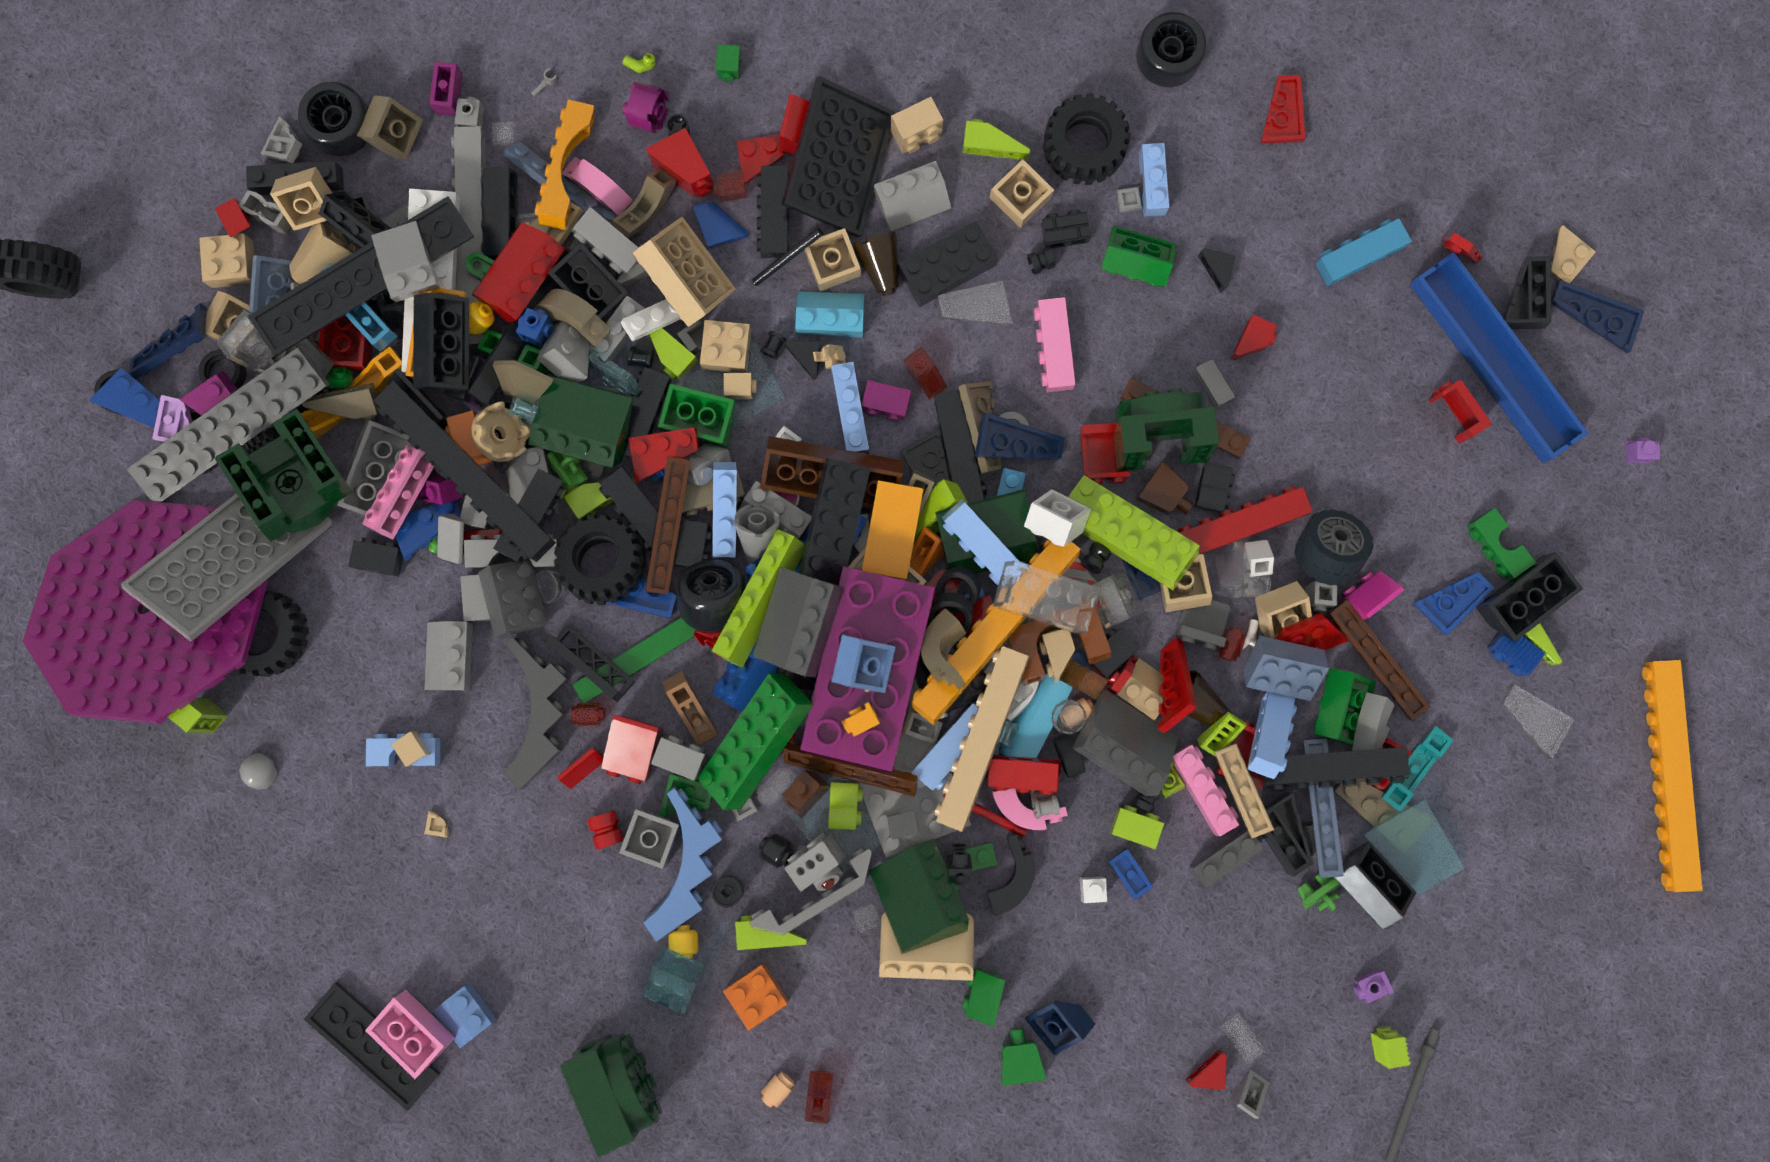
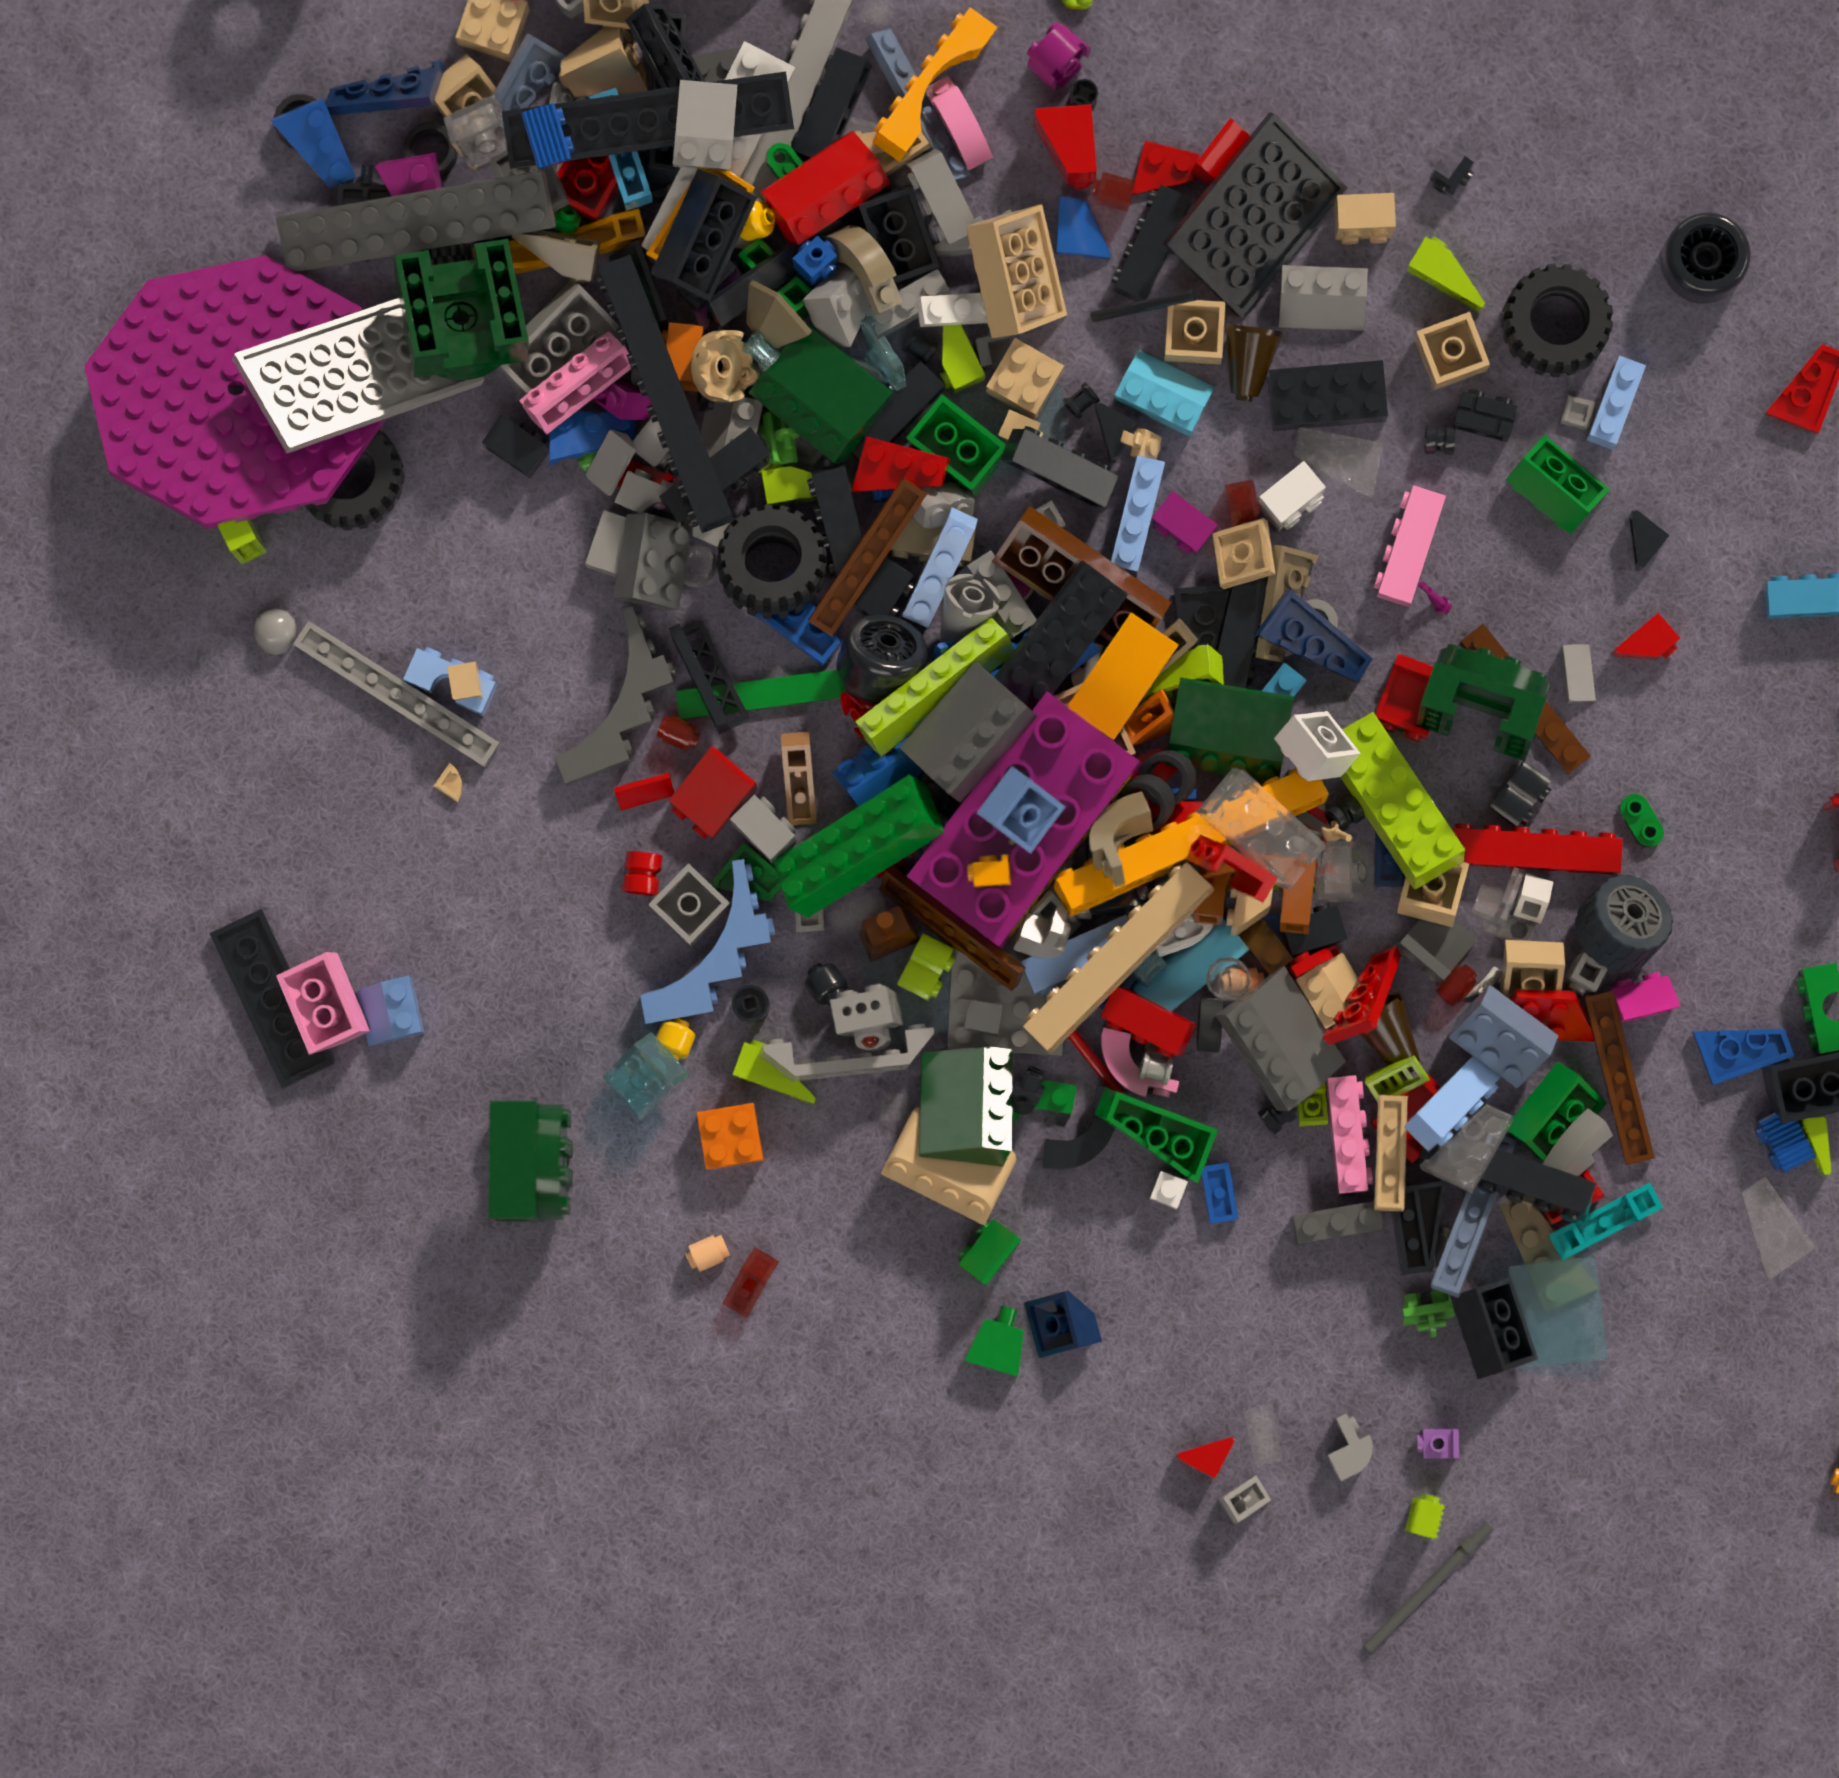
camera: 30 degrees right, 0 degrees up
lavender wing [152,395,193,442] -> none
light grey slope [424,621,473,691] -> none
dark tan arch [611,167,677,239] -> none
green brick [716,45,741,82] -> none
light blue brick [942,499,1026,588] -> none
lime brick [1109,805,1164,850] -> none
reddish brown torso [1136,462,1194,515] -> none
none -> light grey plate [293,621,500,768]
none -> blue brick [521,103,575,170]
none -> black brick [1000,426,1118,507]
none -> light grey brick [1013,906,1071,958]
none -> green wedge [1095,1087,1218,1184]
none -> red panel [1186,834,1278,903]
none -> tan tile [1212,518,1275,589]
none -> white brick [1257,461,1326,532]
none -> tan hand [1322,820,1352,843]
none -> light grey brick [1327,1413,1373,1481]
none -> magenta piece [1417,582,1452,615]
none -> clear wing [1420,1104,1513,1193]
none -> black bracket [1430,156,1474,195]
none -> green plate [1619,794,1664,848]

